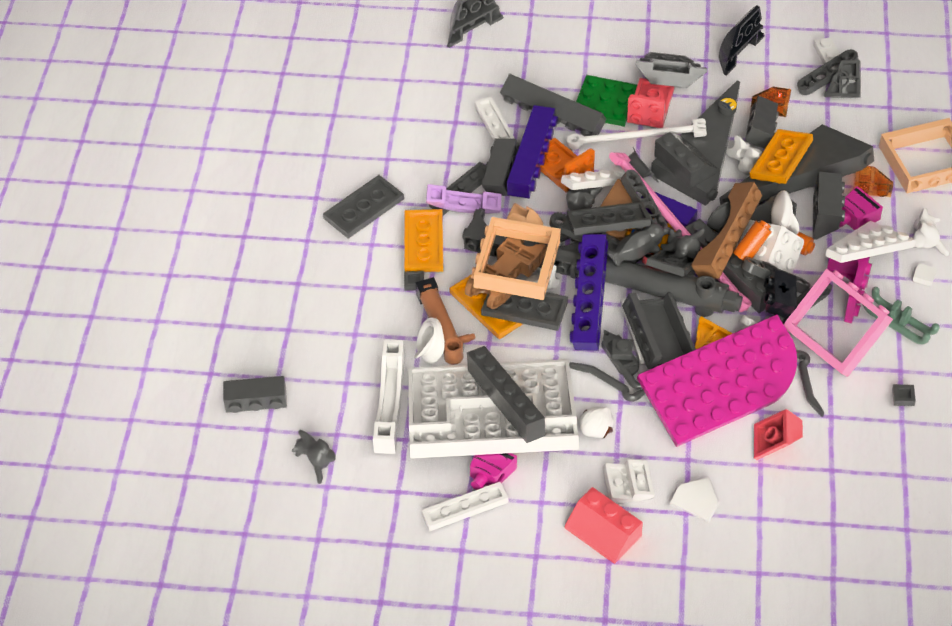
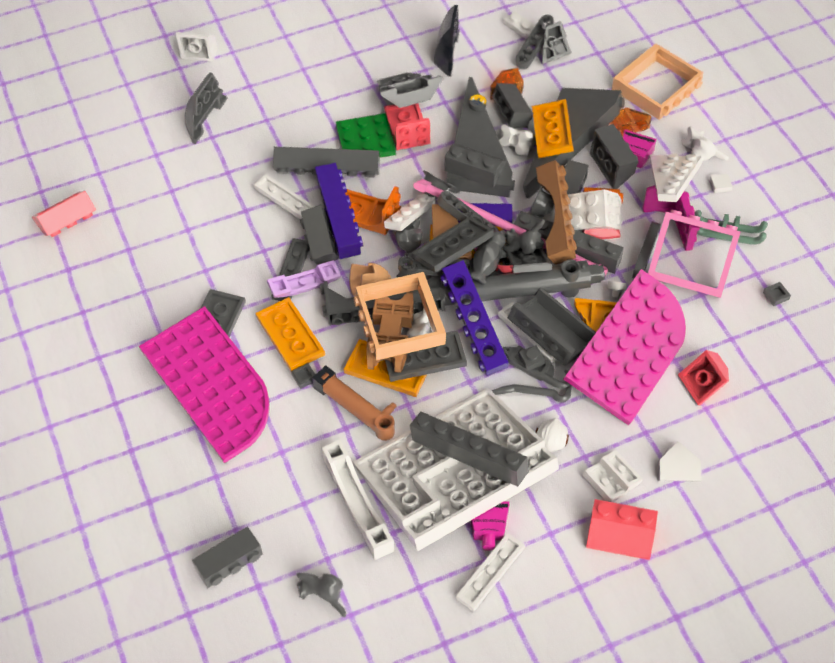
camera: 30 degrees left, 5 degrees up
white piece [414,317,445,363] -> none
white hinge [566,118,707,150] -> none
orange brick [733,219,772,261] -> none
dark grey beam [741,257,811,294] -> none
black brick [764,269,797,318] -> none
white piece [771,190,799,235] -> none
dark grey piece [796,350,824,417] -> none
none -> slope [32,191,96,237]
none -> dark pink plate [139,306,270,463]

